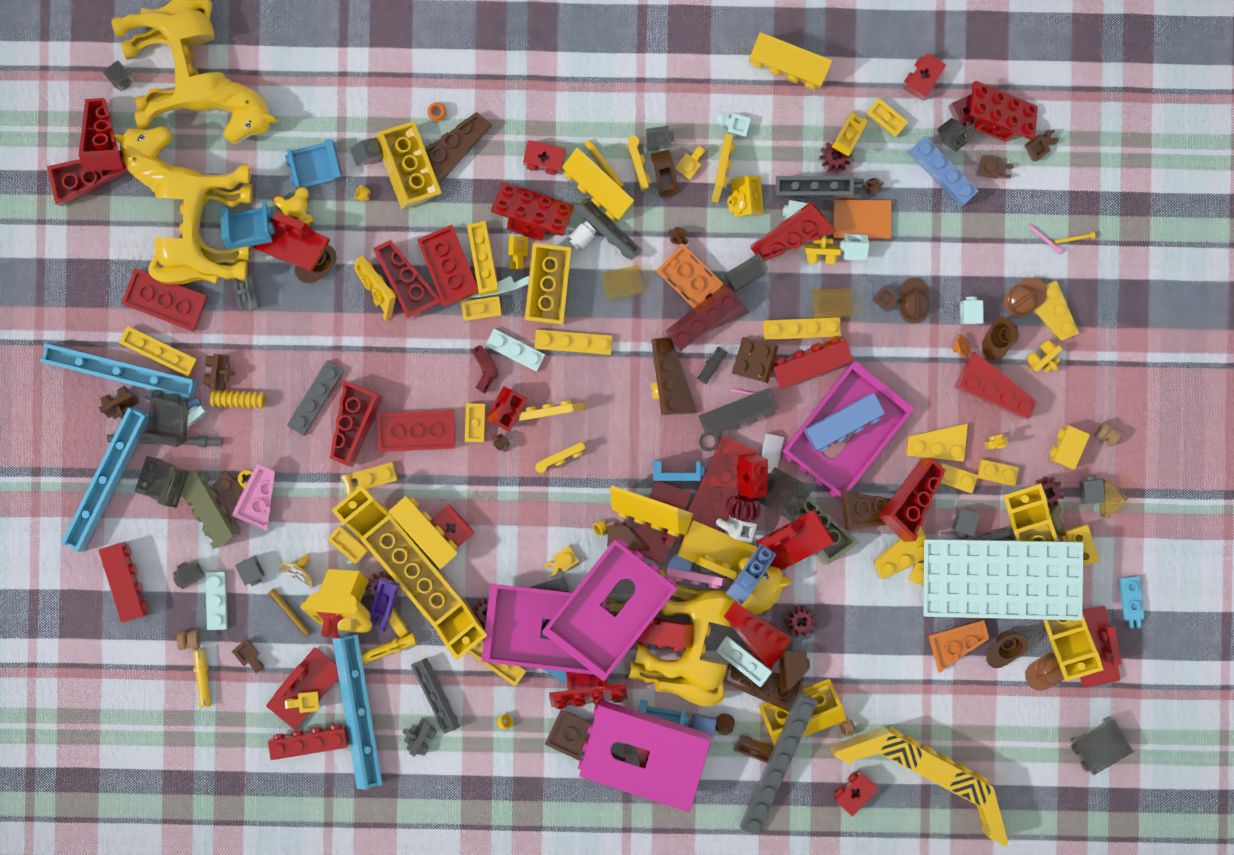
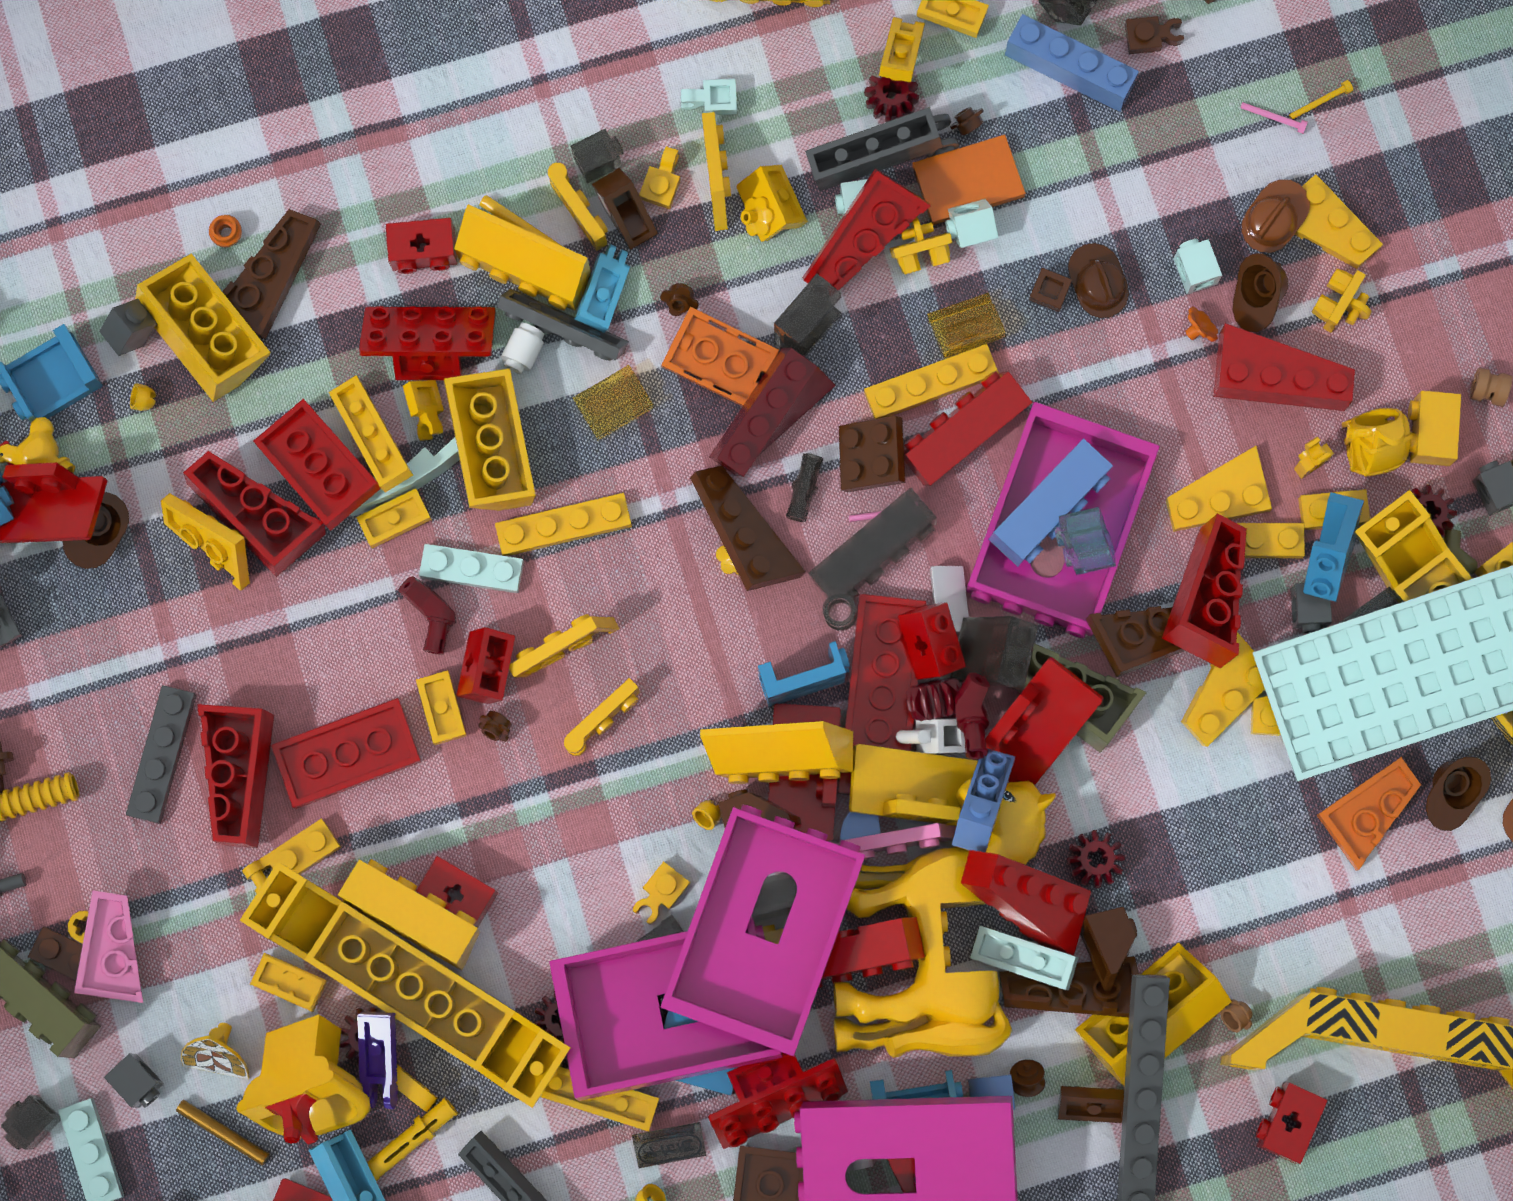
camera: 15 degrees left, 10 degrees down
none -> medium azure hinge [575,244,630,333]
none -> clear smoke tile [632,1122,707,1168]
none -> dark red arm [955,672,990,760]
none -> clear light blue brick [1055,507,1116,575]
none -> dark azure panel [1303,492,1364,602]
none -> yellow piece [1341,408,1413,477]

